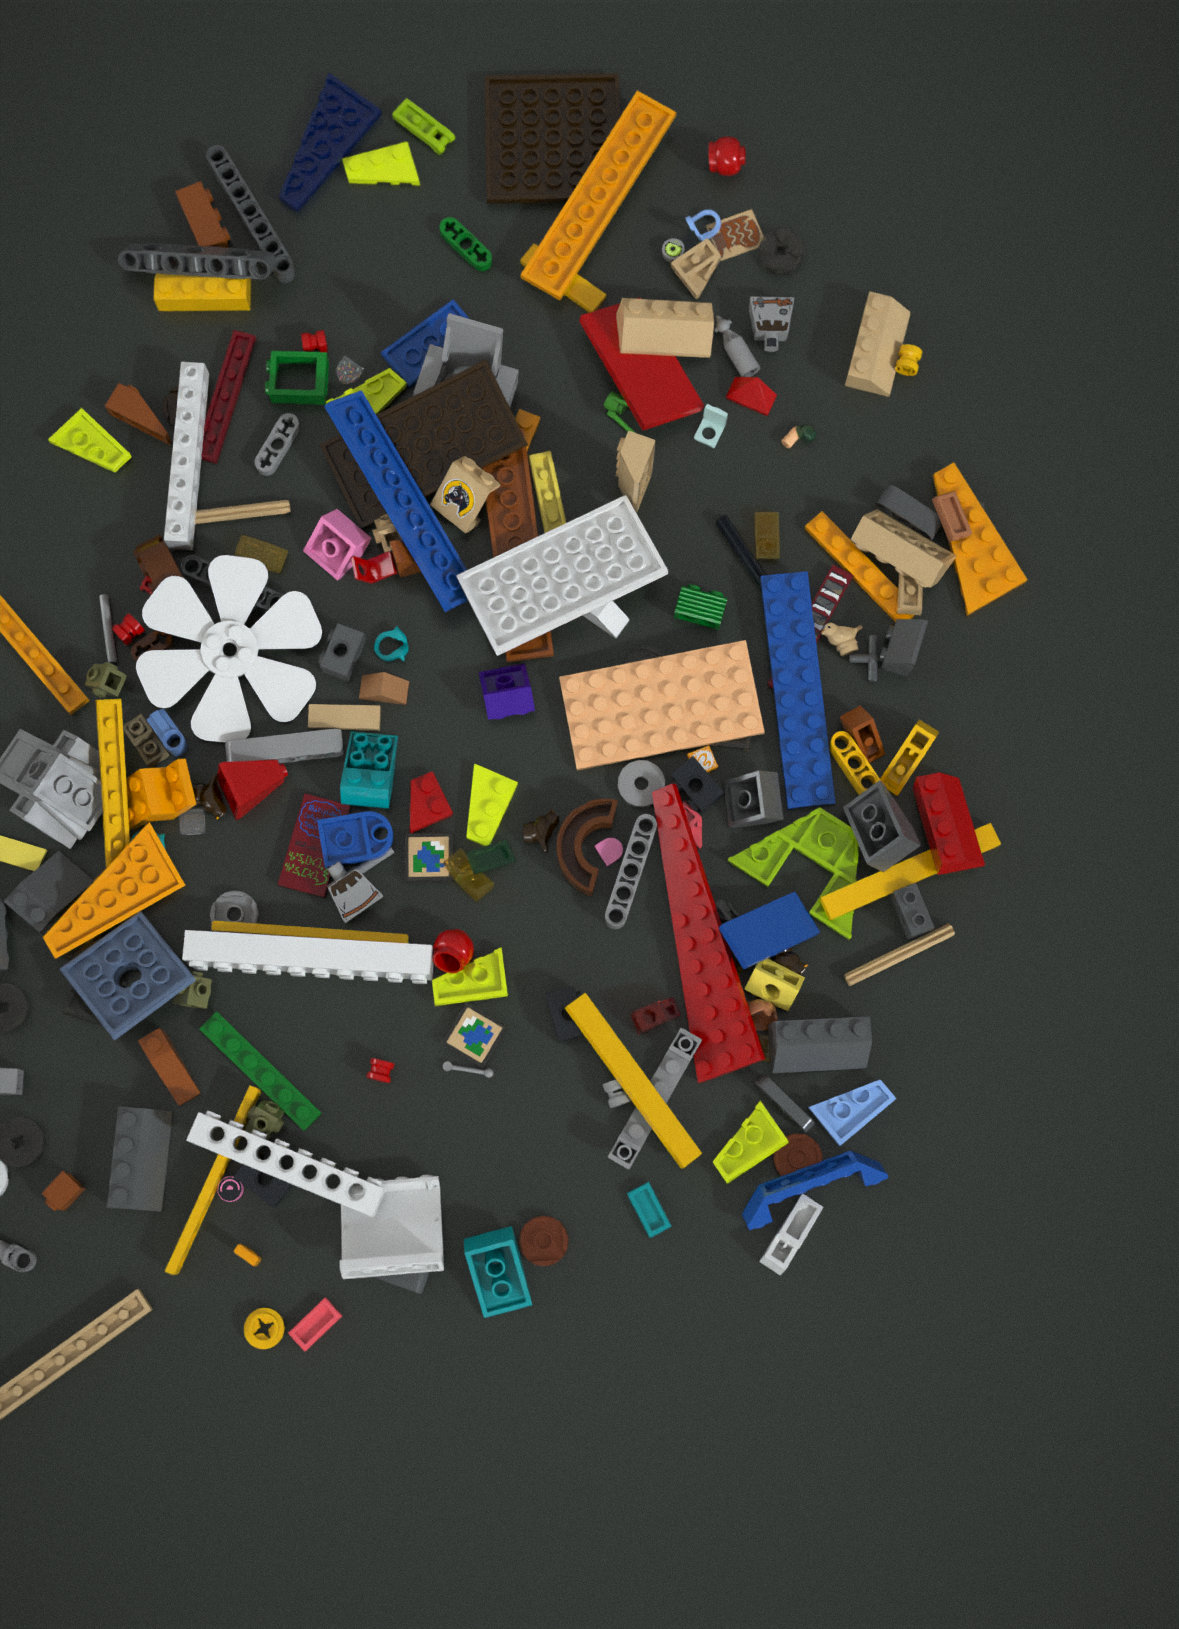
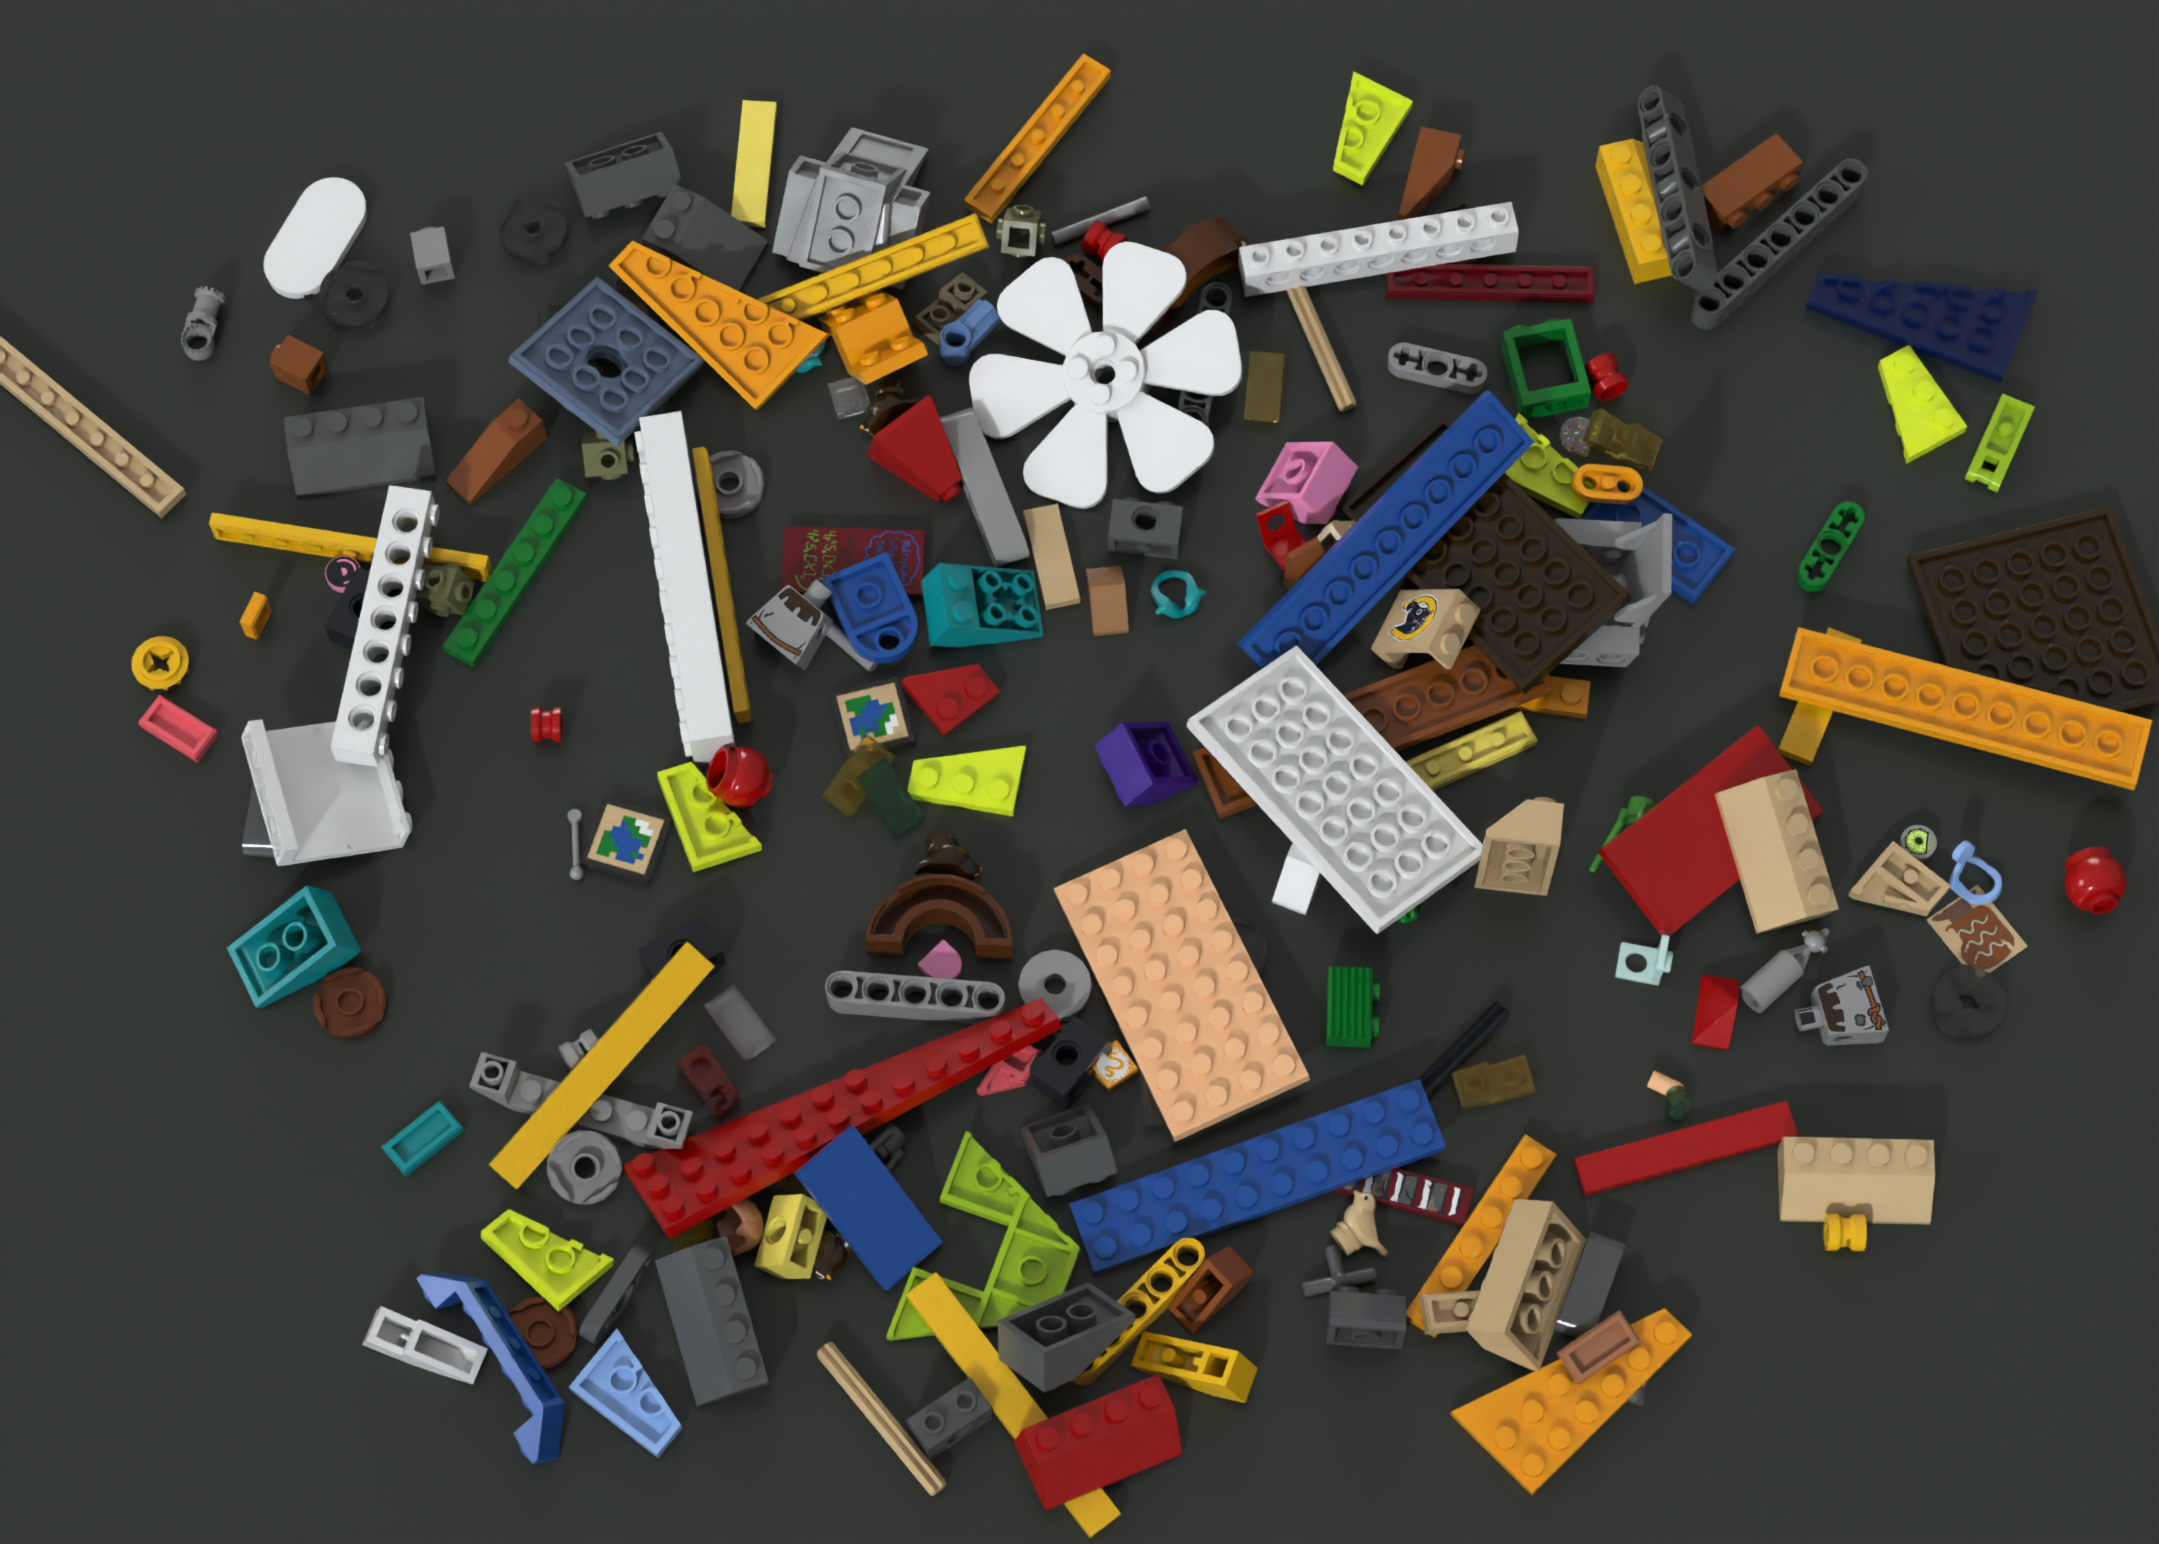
camera: 80 degrees right, 10 degrees down
none -> light grey tile [547,1130,622,1205]
none -> clear tile [704,984,776,1062]
none -> light orange plate [1571,464,1643,505]
none -> red tile [1573,1101,1798,1197]
none -> clear yellow slope [1583,408,1663,471]

